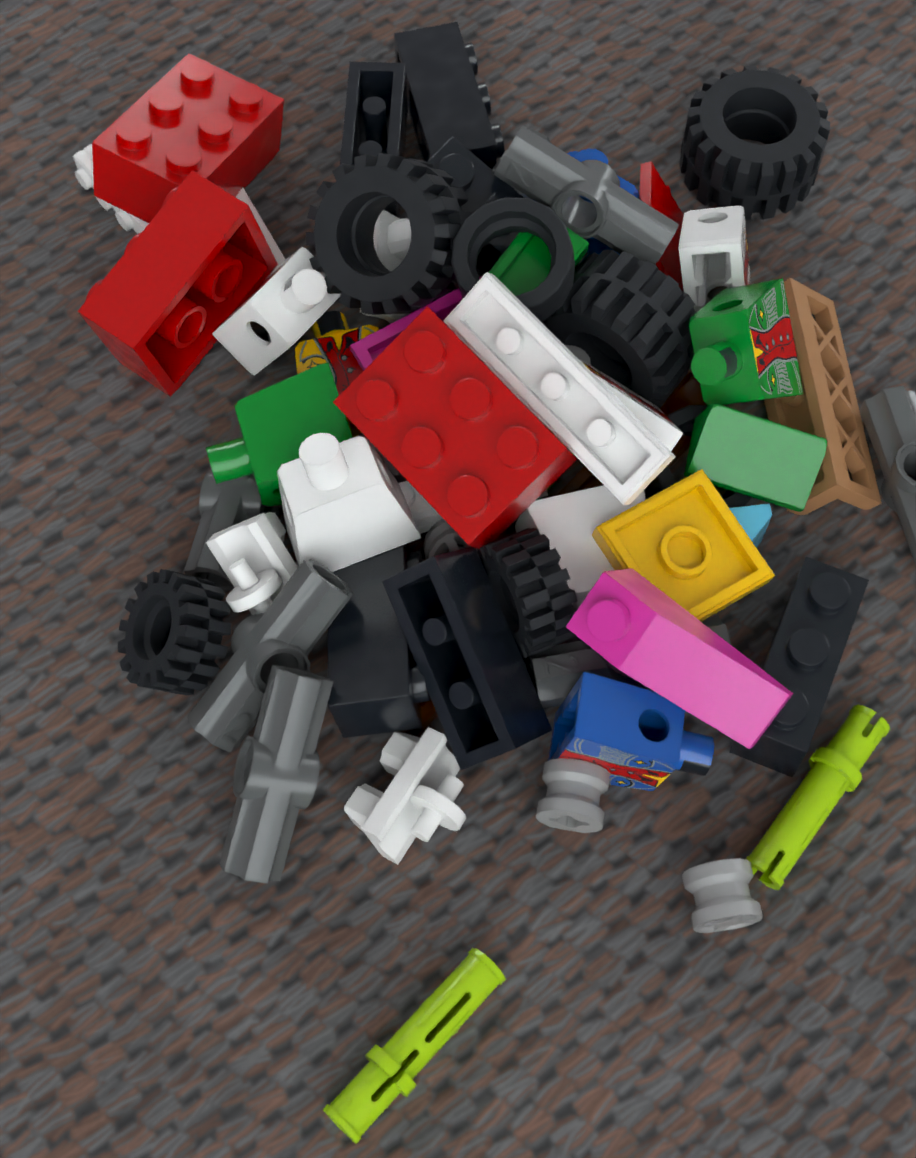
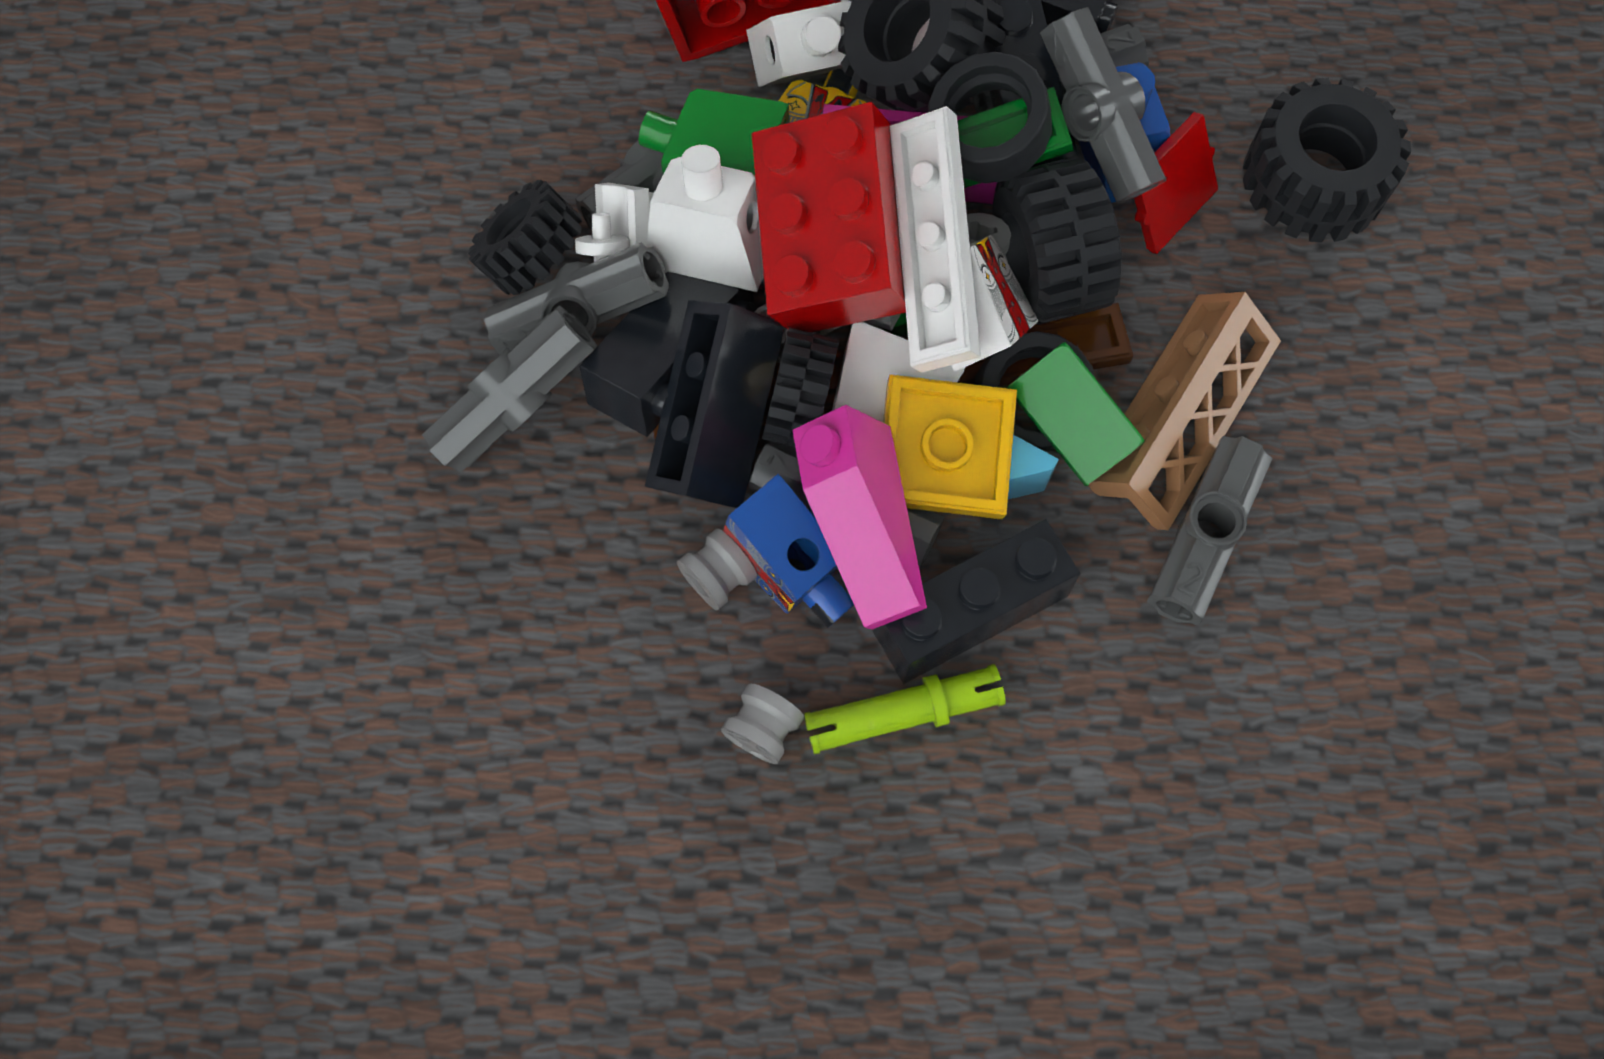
camera: 35 degrees right, 5 degrees up
lime pin [322,947,506,1144] -> none
white hips [344,727,466,865] -> none
white torso [678,205,750,312] -> none
green torso [689,278,803,407] -> none

